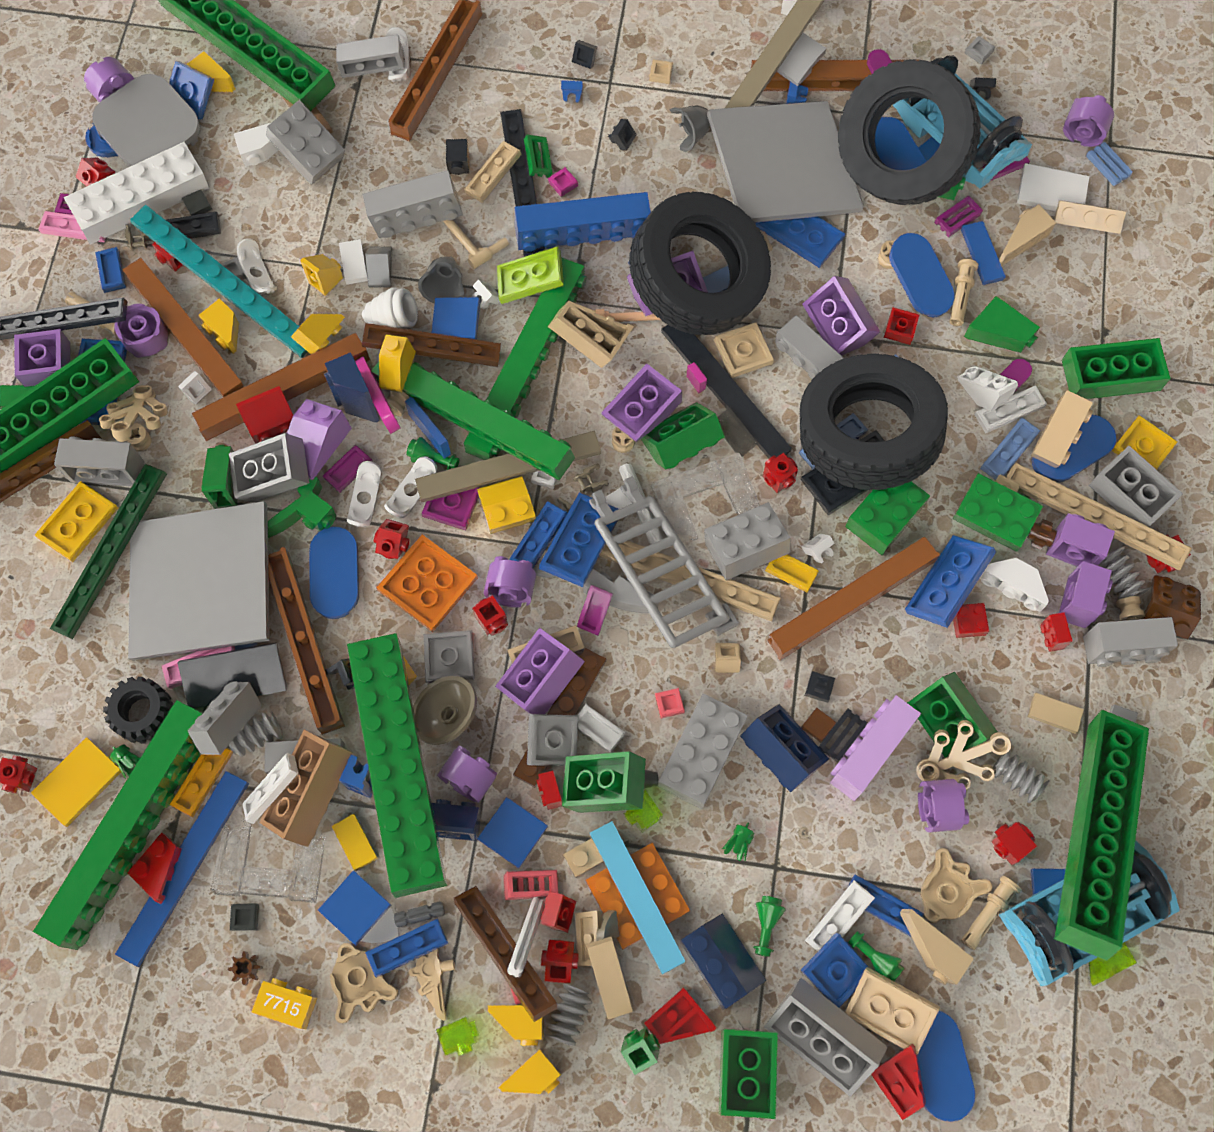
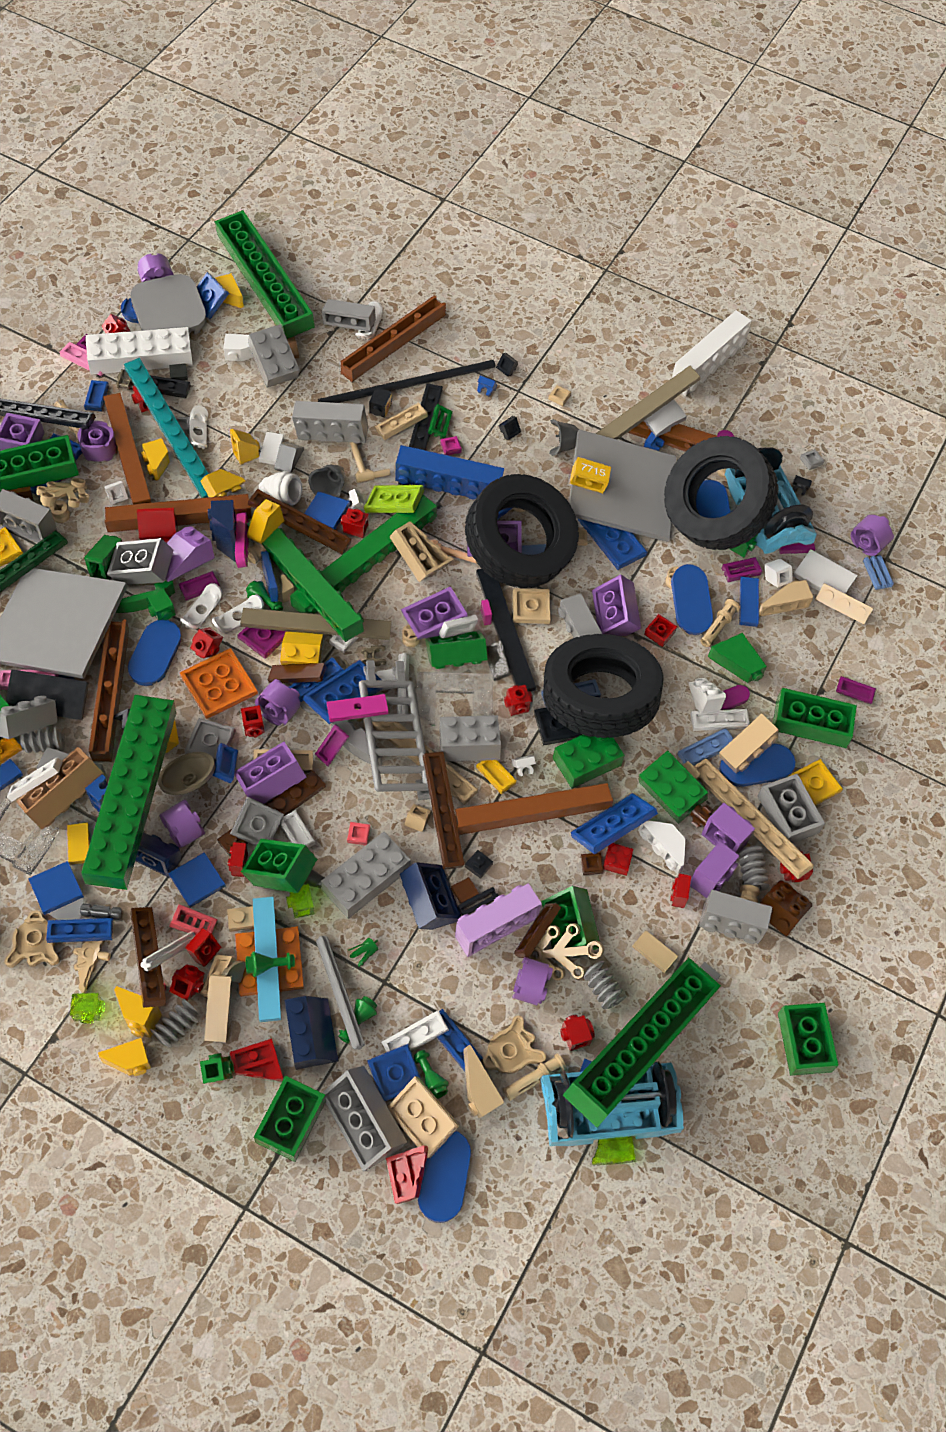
camera: 15 degrees right, 10 degrees down
none -> blue tile [213,743,238,783]
none -> green piece [245,951,295,977]
none -> reddish brown tile [267,663,327,683]
none -> tan slope [281,574,295,603]
none -> light grey axle [316,936,365,1050]
none -> black piece [318,360,495,403]
none -> dark pink tile [327,694,388,722]
none -> red brick [341,508,369,538]
none -> reddish brown plate [423,752,465,870]
none -> white tile [439,615,478,638]
none -> reddish brown tile [514,903,561,958]
none -> yellow brick [569,457,611,494]
none -> reddish brown tile [580,853,604,875]
none -> white brick [765,559,793,588]
none -> magenta tile [836,676,876,704]

